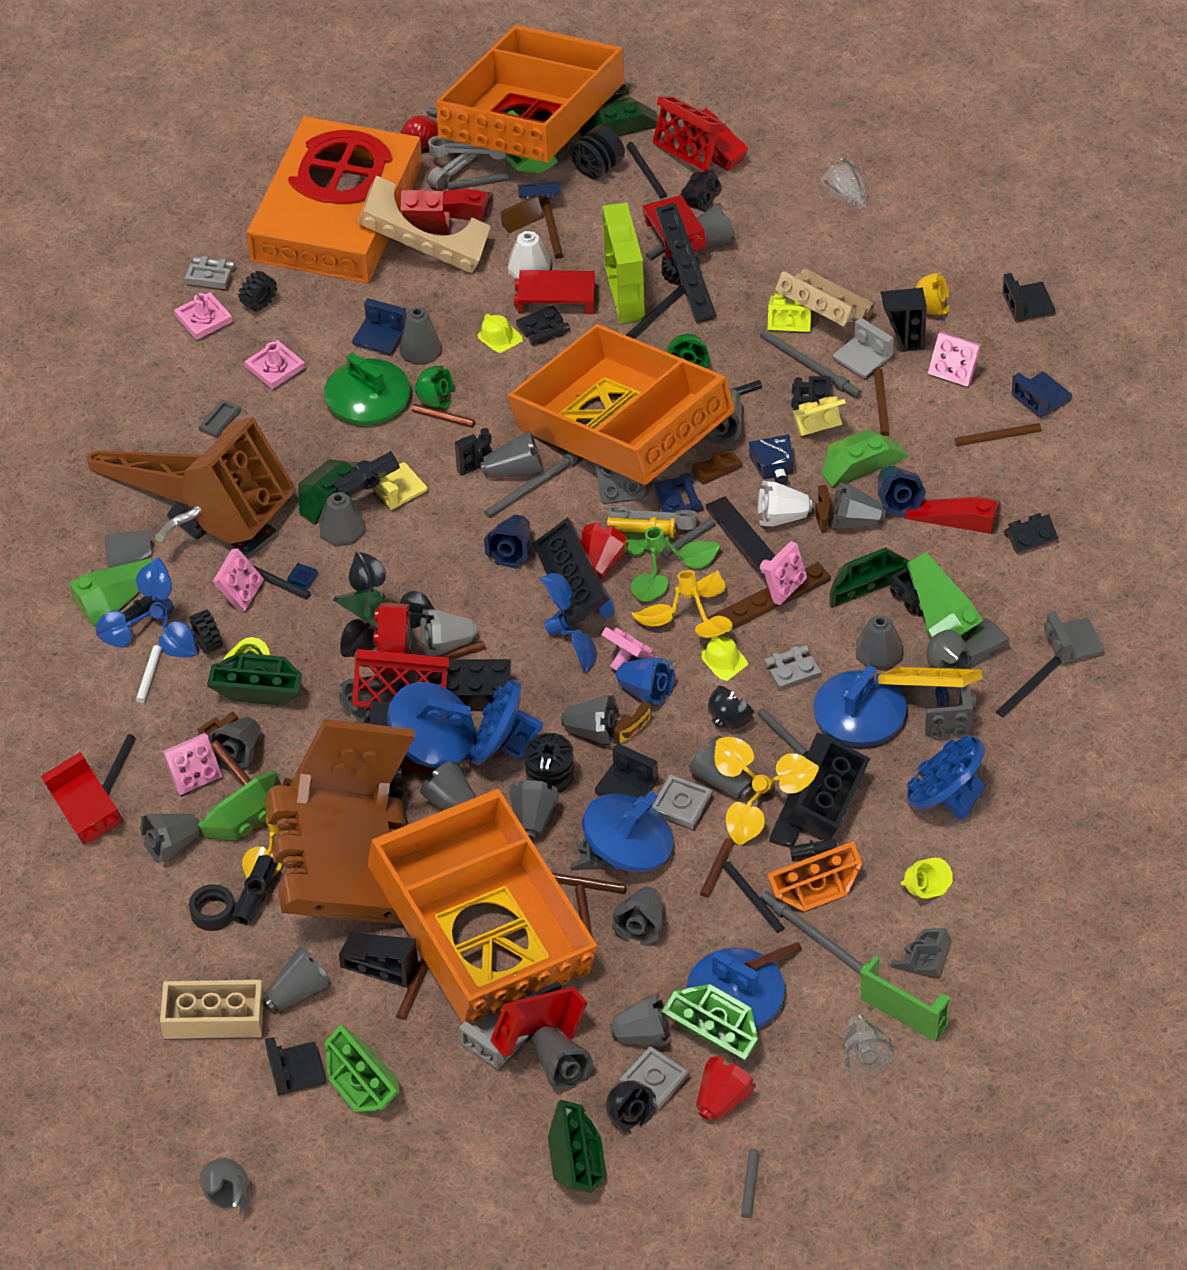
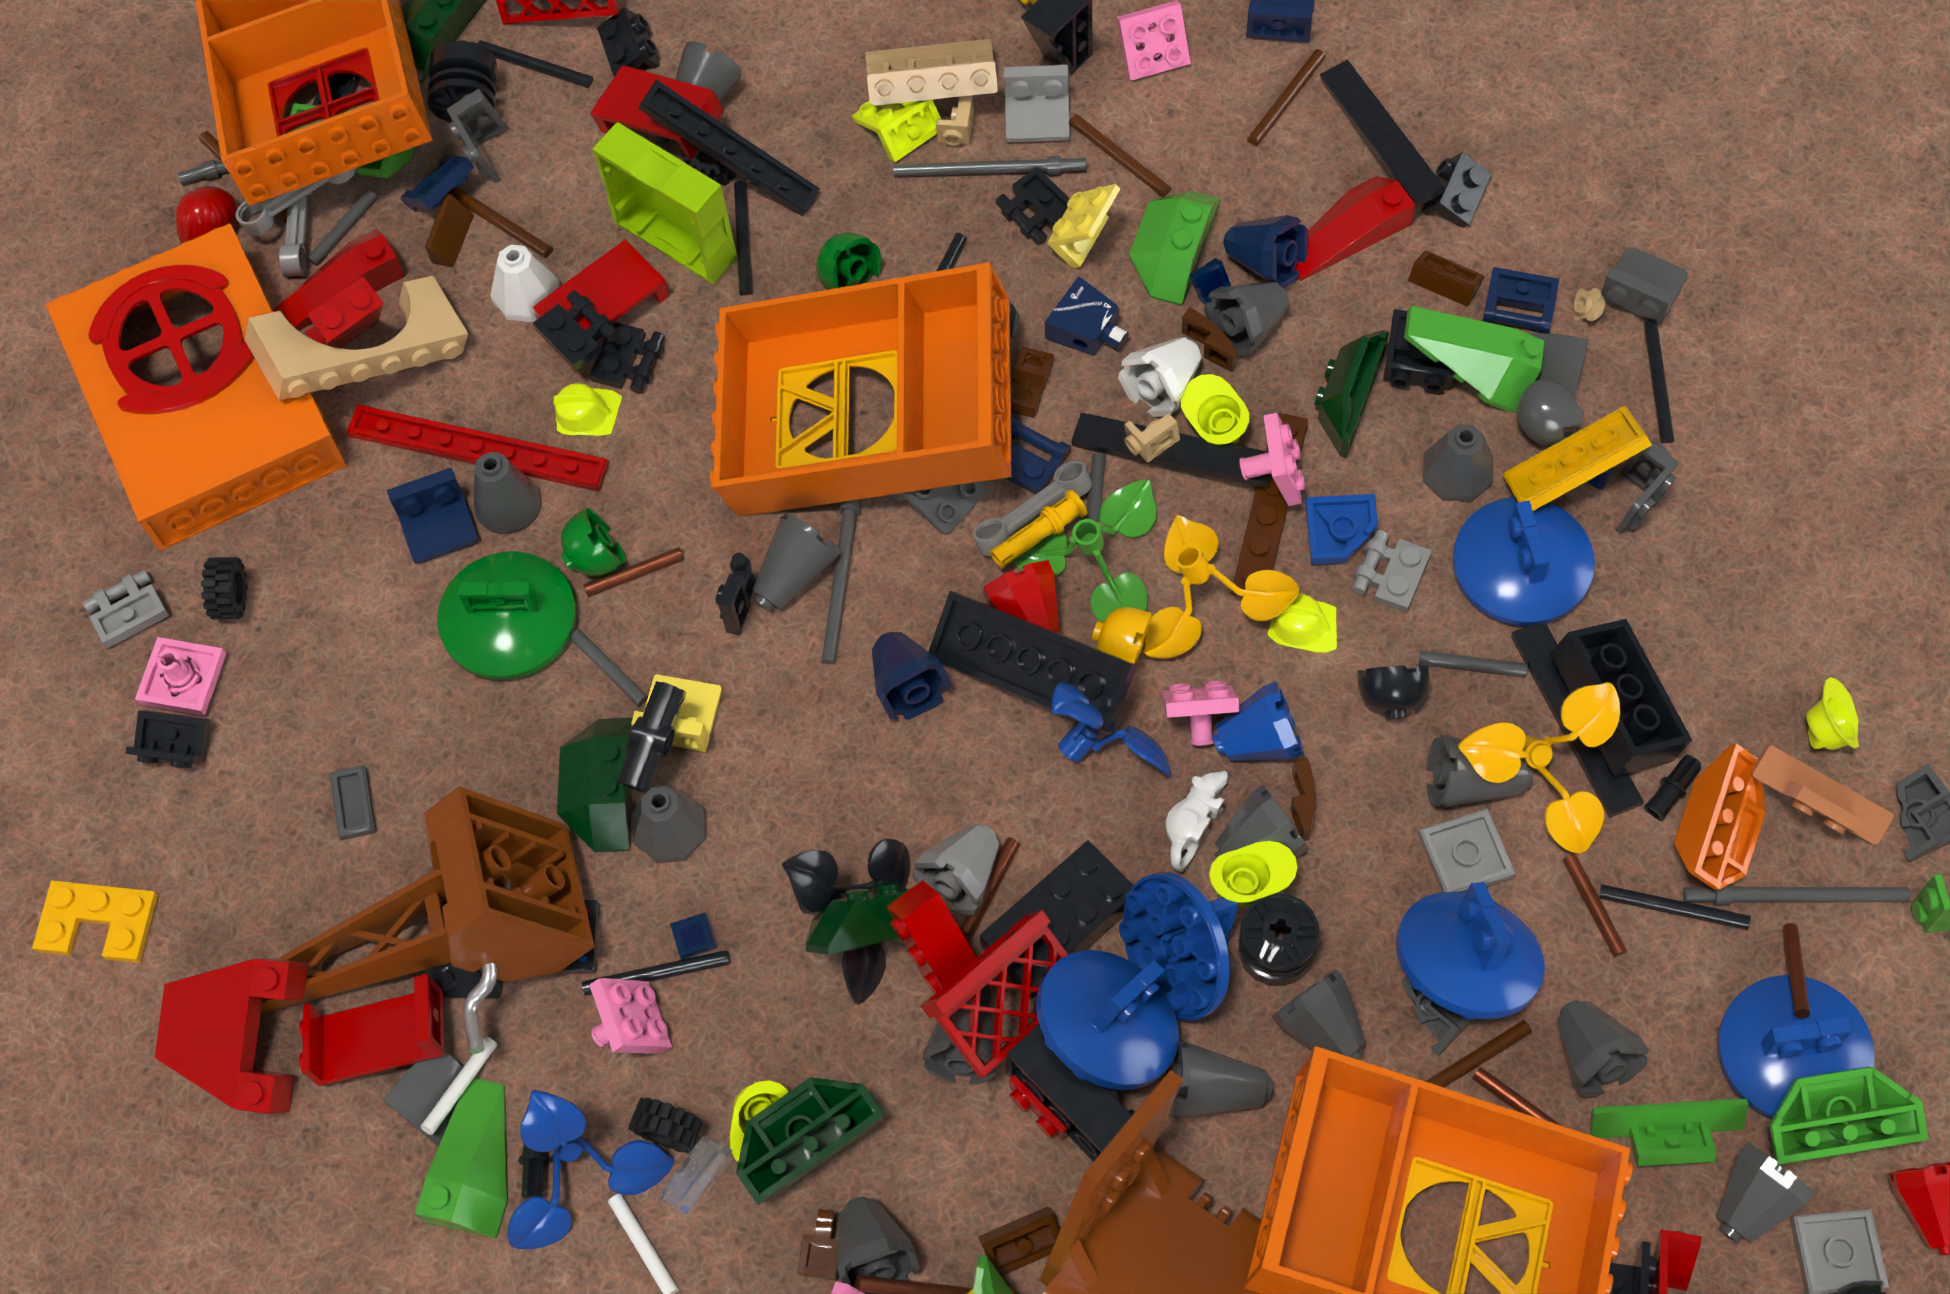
camera: 40 degrees left, 15 degrees up
bright pink plate [245,340,305,389] -> none
black bracket [595,743,658,799] -> none
blue bracket [906,735,986,820] -> none
none -> yellow plate [32,880,158,963]
none -> black bracket [125,710,211,768]
none -> red wedge [155,959,308,1114]
none -> red panel [299,973,444,1086]
none -> red tile [346,404,609,492]
none -> white bar [420,1037,497,1135]
none -> dark grey bracket [447,89,509,183]
none -> black plate [533,290,618,371]
none -> dark grey bar [570,629,648,707]
none -> clear bracket [658,1135,732,1220]
none -> tan bracket [936,95,974,146]
none -> yellow cylinder [1091,607,1152,664]
none -> tan bracket [1124,413,1180,463]
none -> white animal [1165,771,1228,872]
none -> neon yellow piece [1181,374,1249,445]
none -> clear blue tile [1190,258,1231,304]
none -> neon yellow piece [1209,841,1298,907]
none -> blue plate [1305,494,1378,565]
none -> black tile [1320,59,1444,208]
none -> reddish brown slope [1408,250,1485,307]
none -> dark blue plate [1482,267,1559,334]
none -> tan plate [1573,288,1605,322]
none -> bright green bracket [1590,1098,1749,1166]
none -> nougat bracket [1751,744,1894,845]

